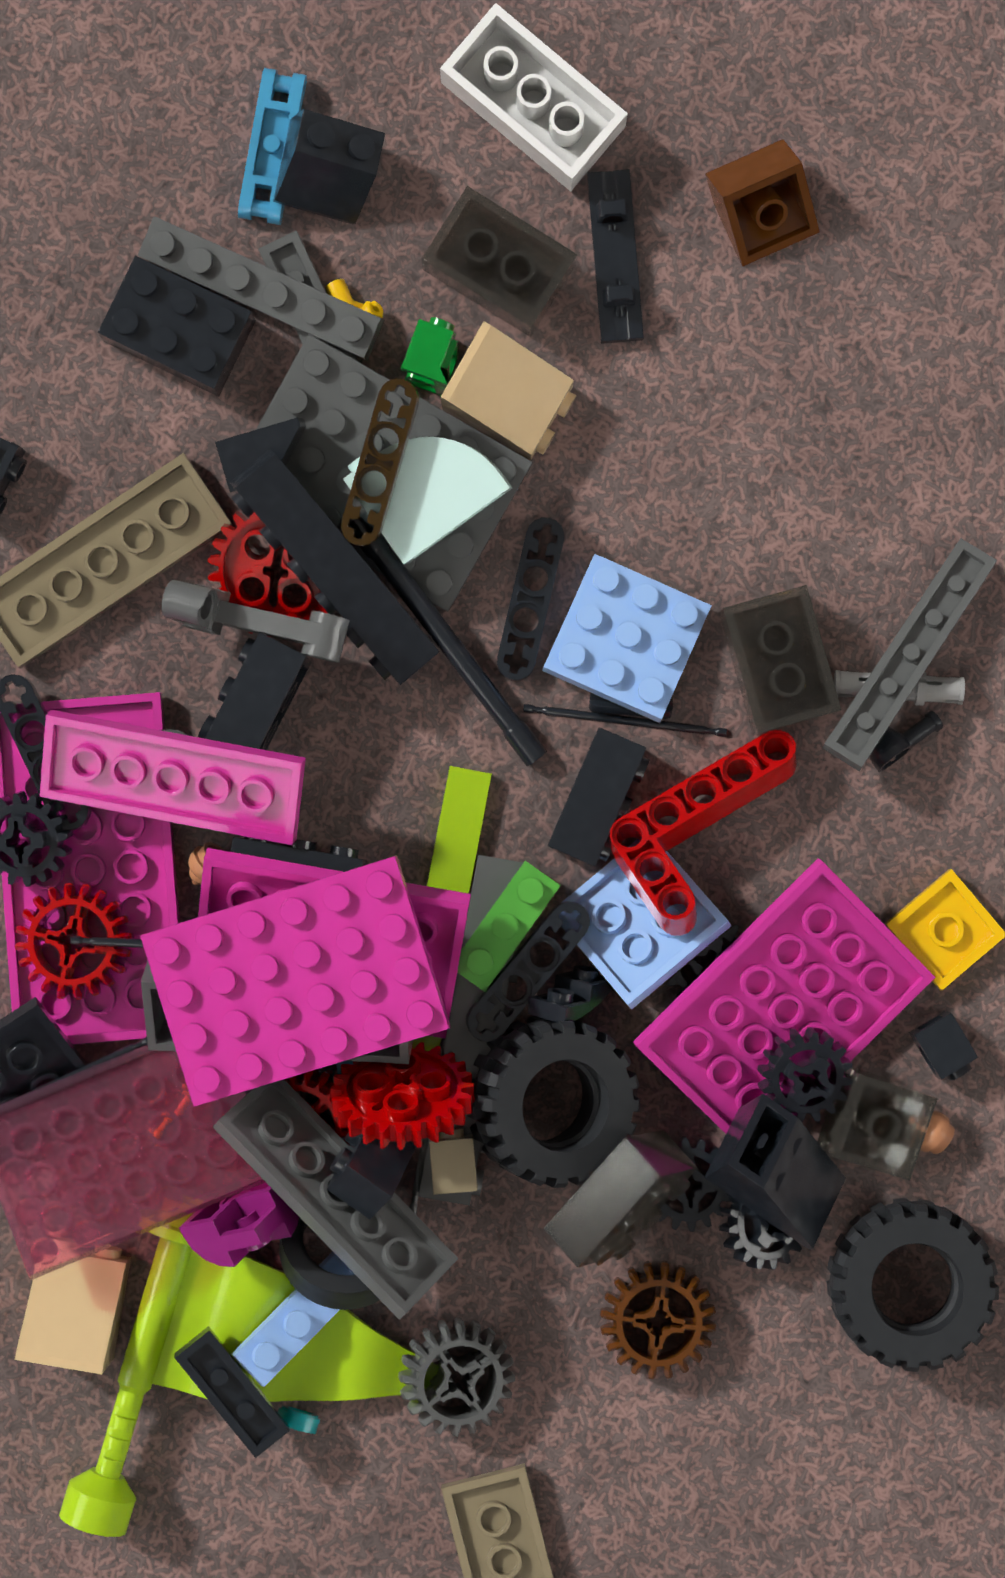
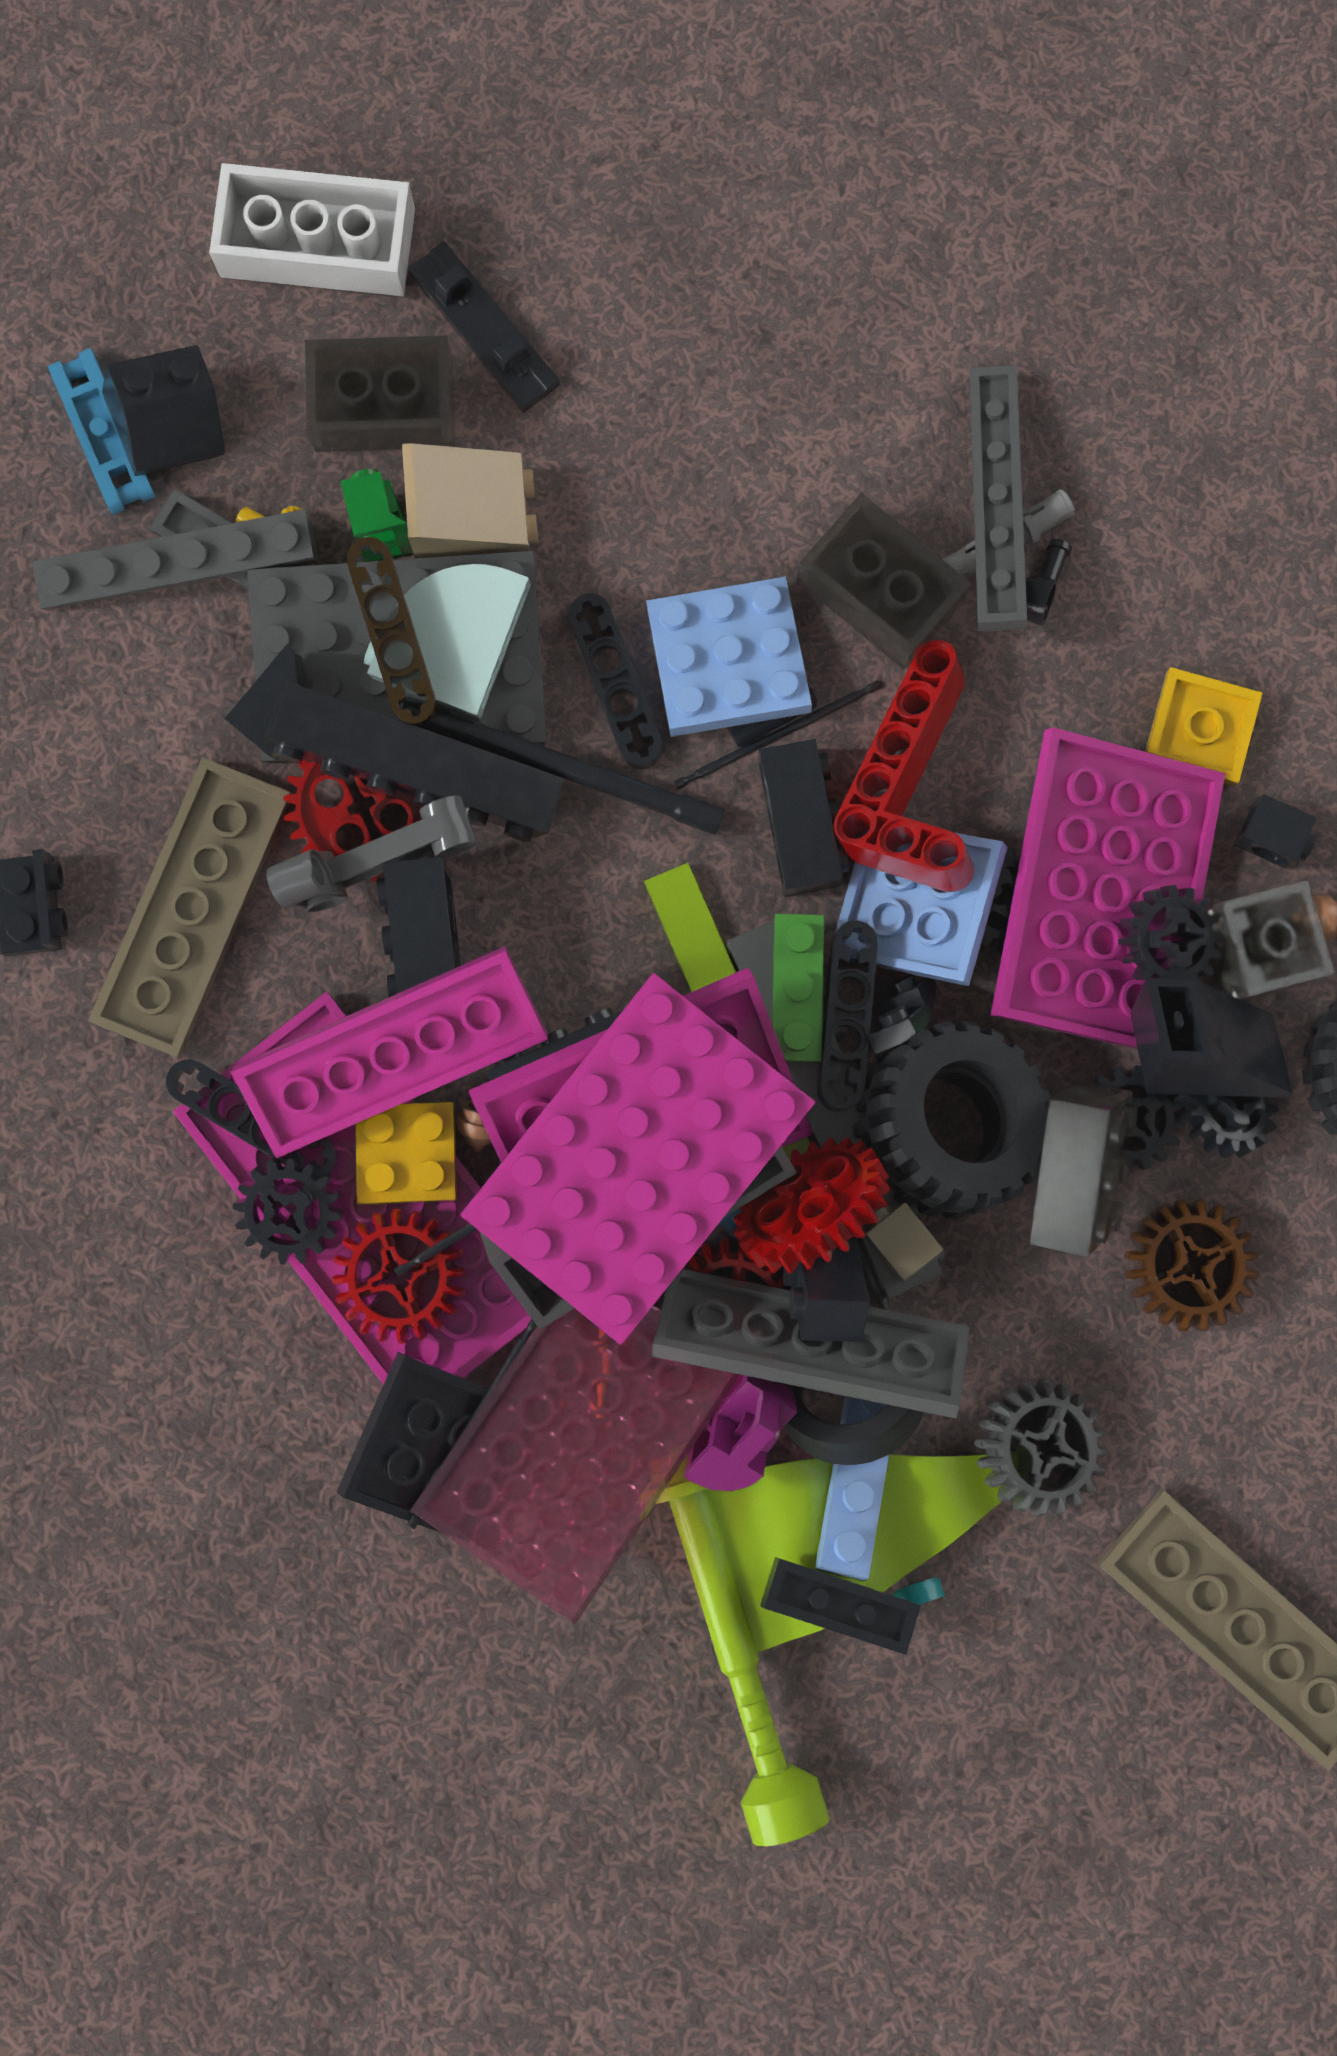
camera: 30 degrees left, 5 degrees down
tan slope [15,1238,131,1375] -> none
black brick [98,255,256,397] -> none
reddish brown slope [705,139,820,267] -> none
none -> yellow plate [356,1102,457,1205]

